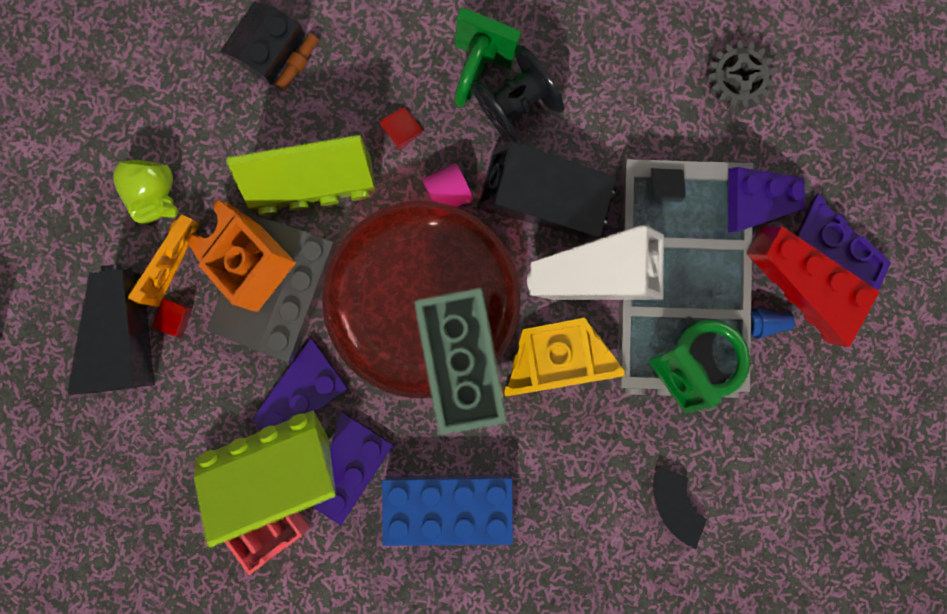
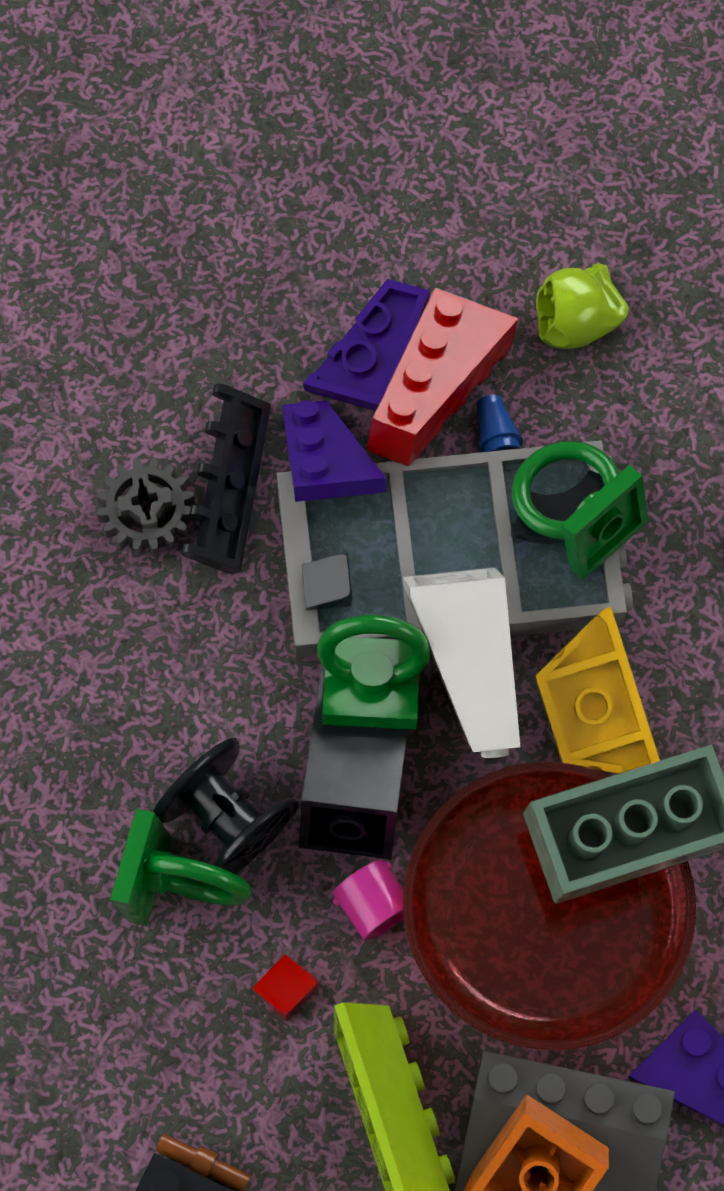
camera: 100 degrees left, 15 degrees down
none -> black hinge [182,384,271,574]
none -> green tile [317,615,431,730]
none -> lime piece [536,263,629,349]

